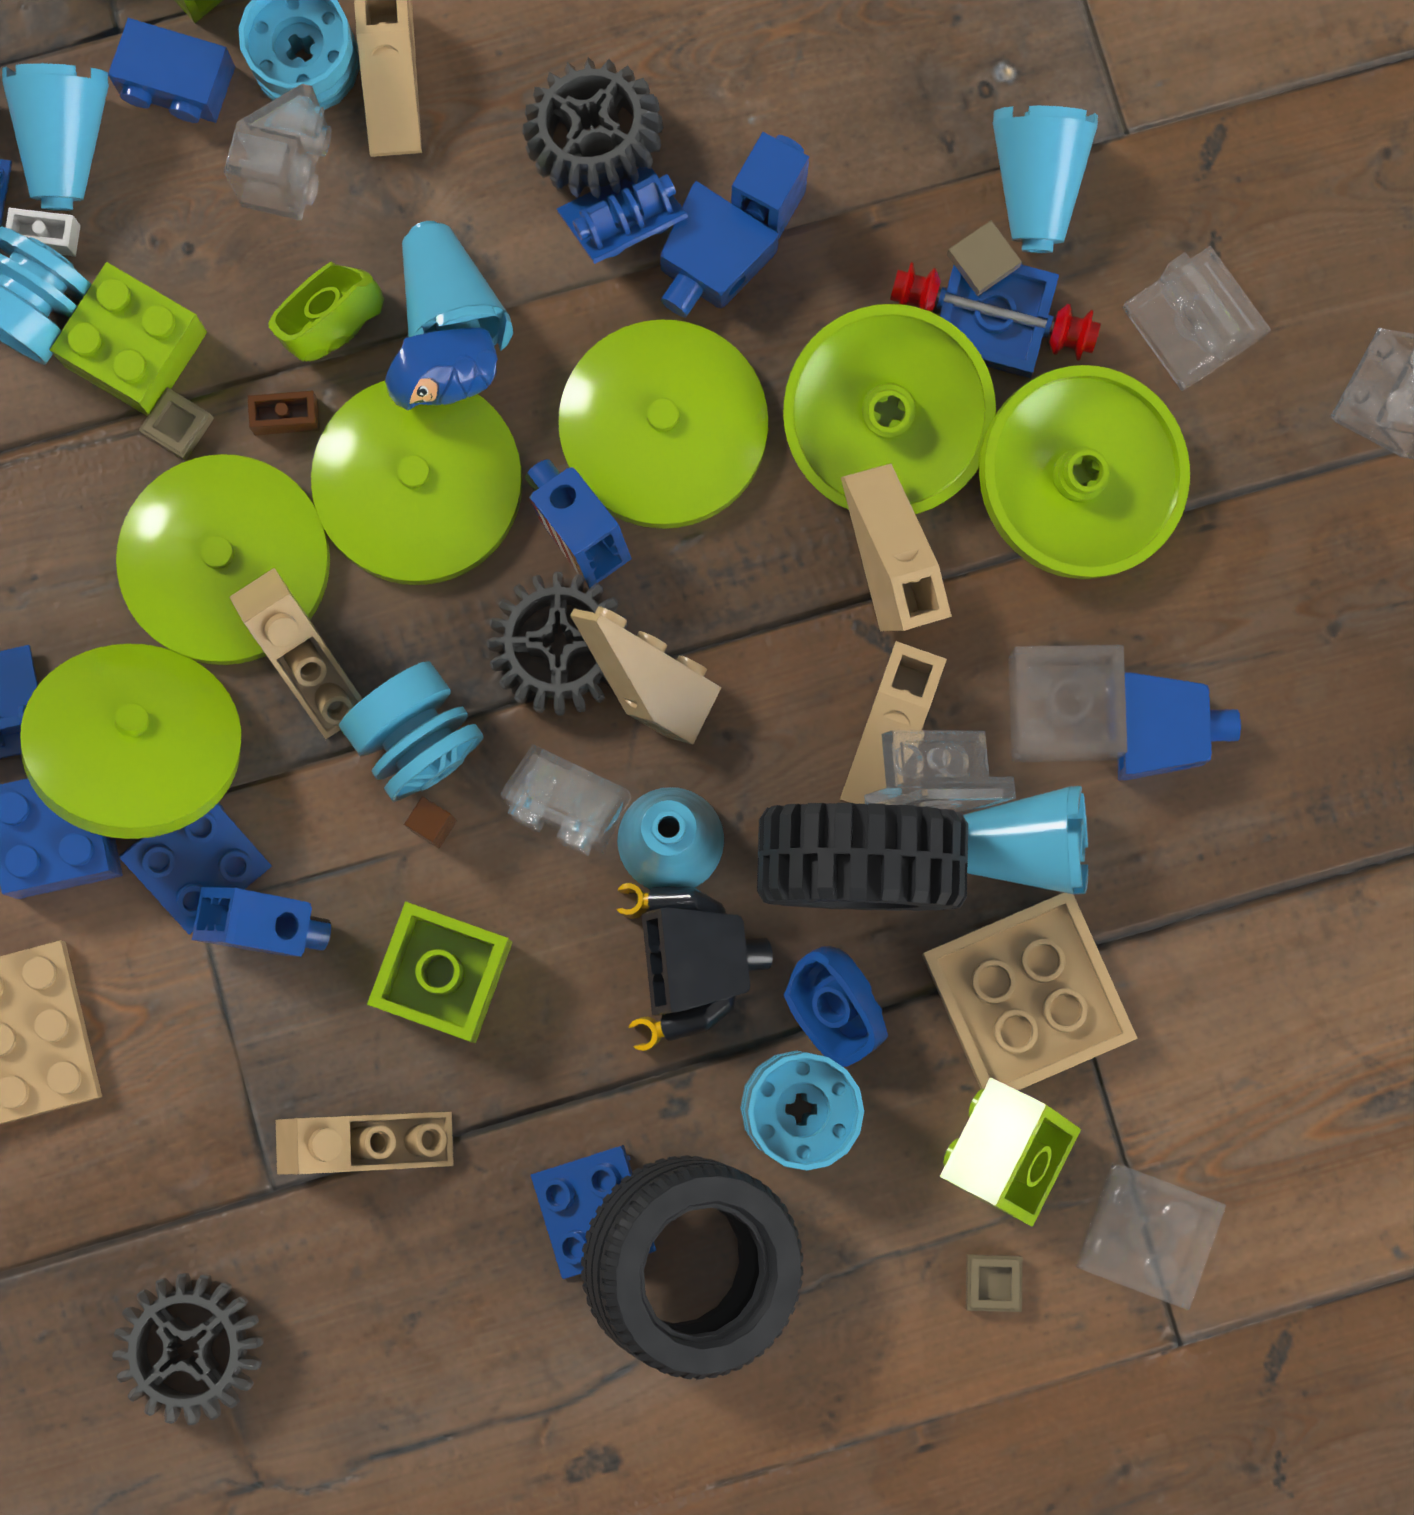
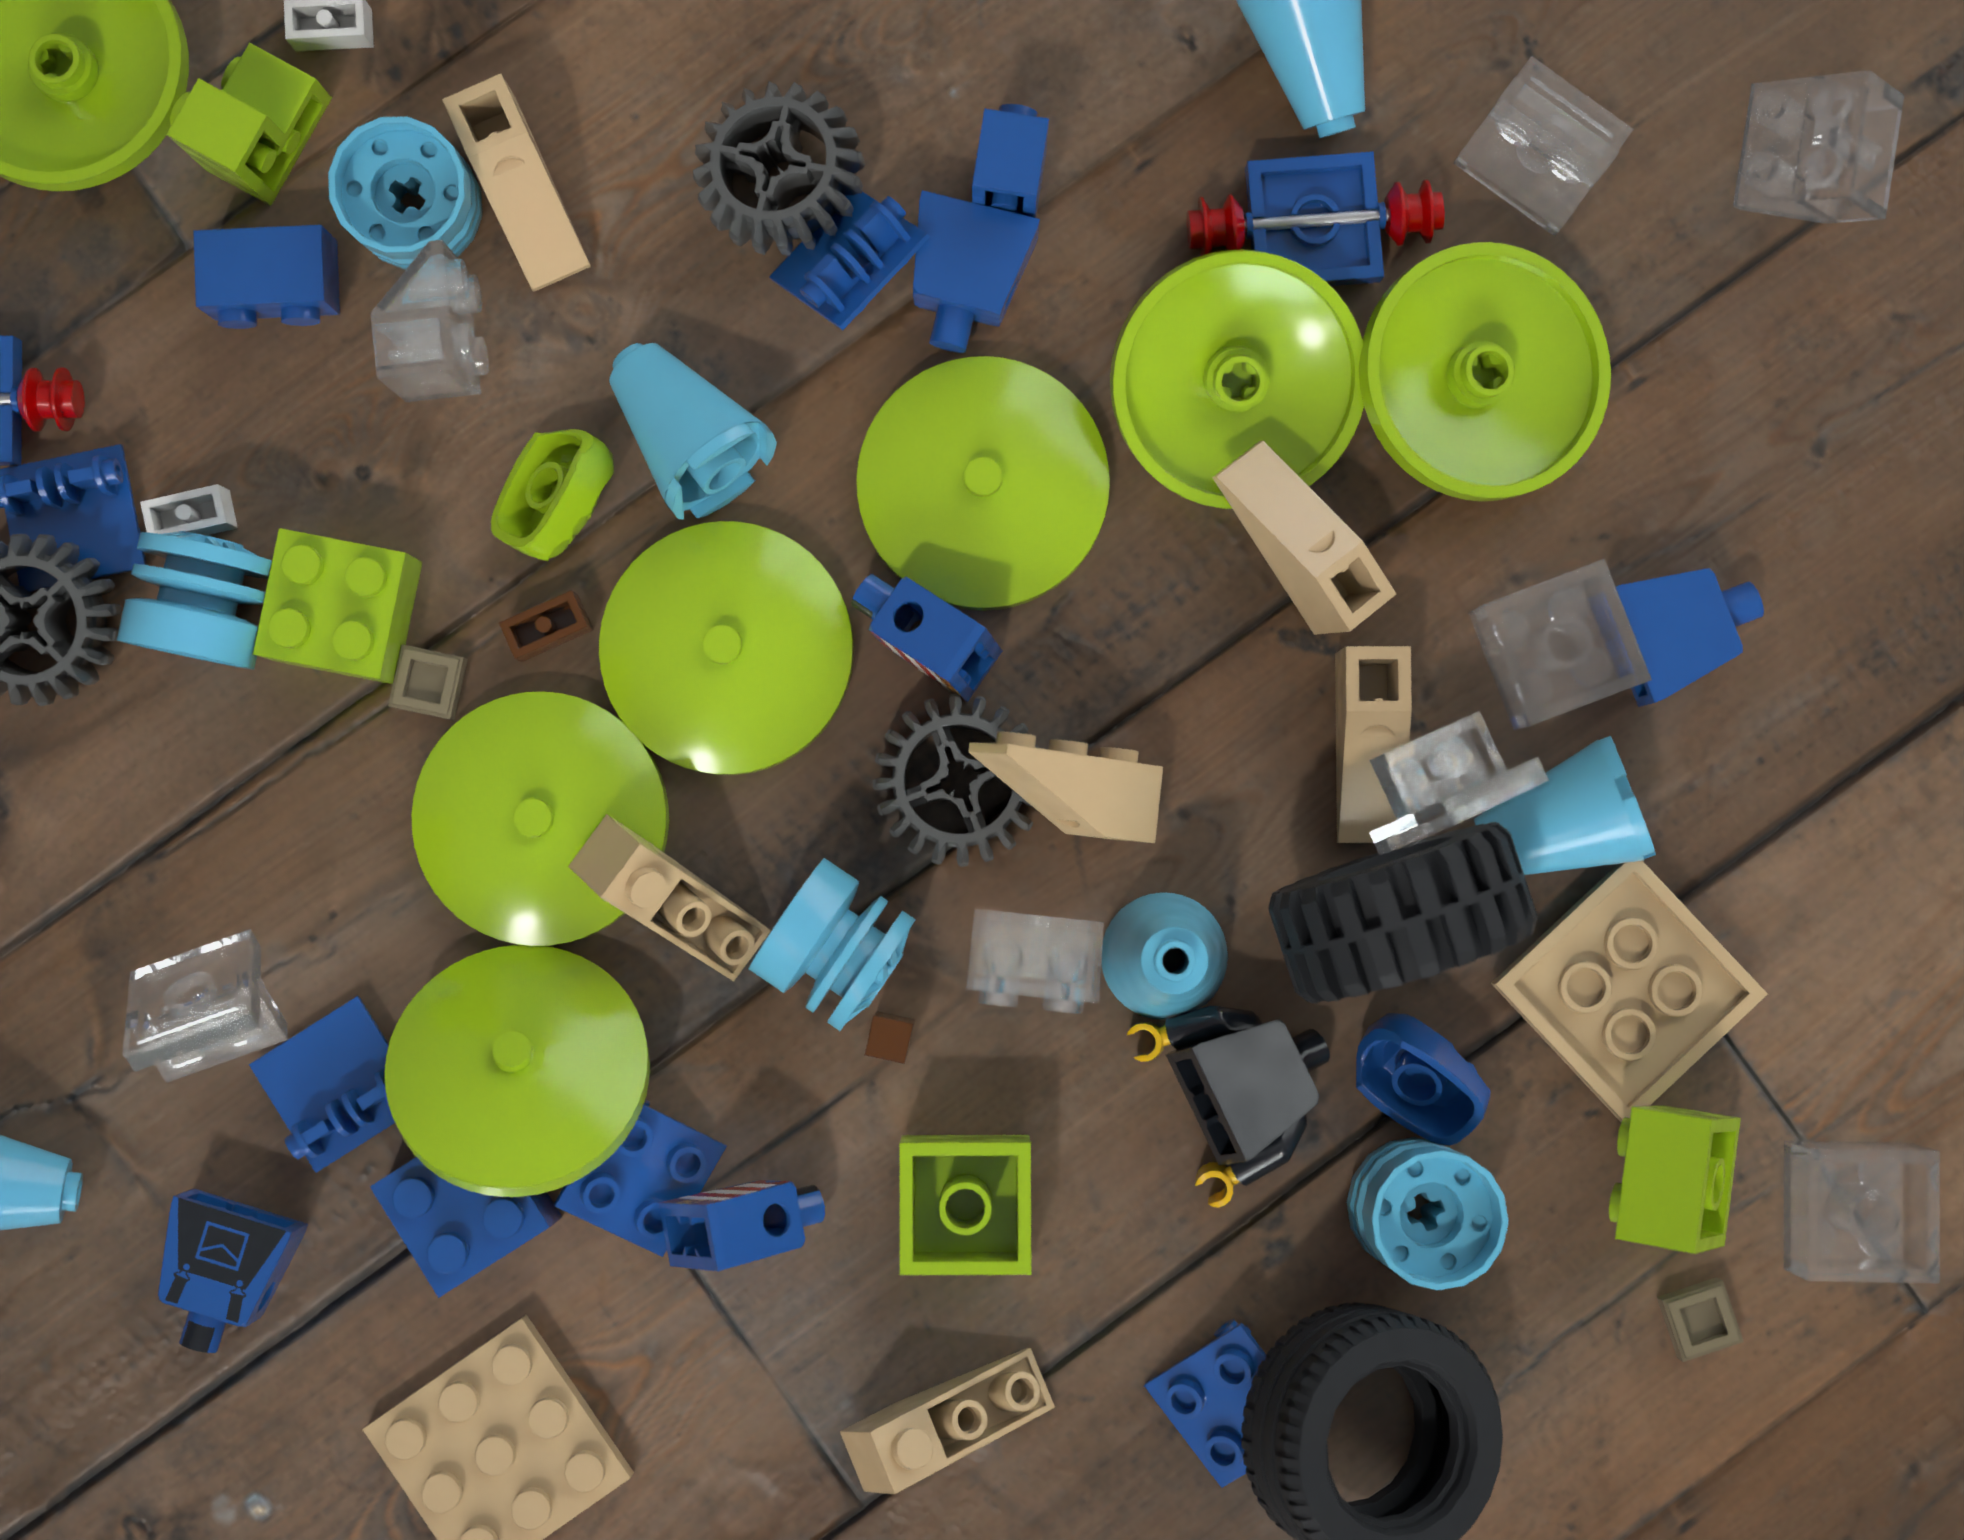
camera: 20 degrees left, 5 degrees up
medium azure cone [2,63,109,211] -> none
blue piece [385,328,498,410] -> none
dark tan tile [947,220,1022,296] -> none

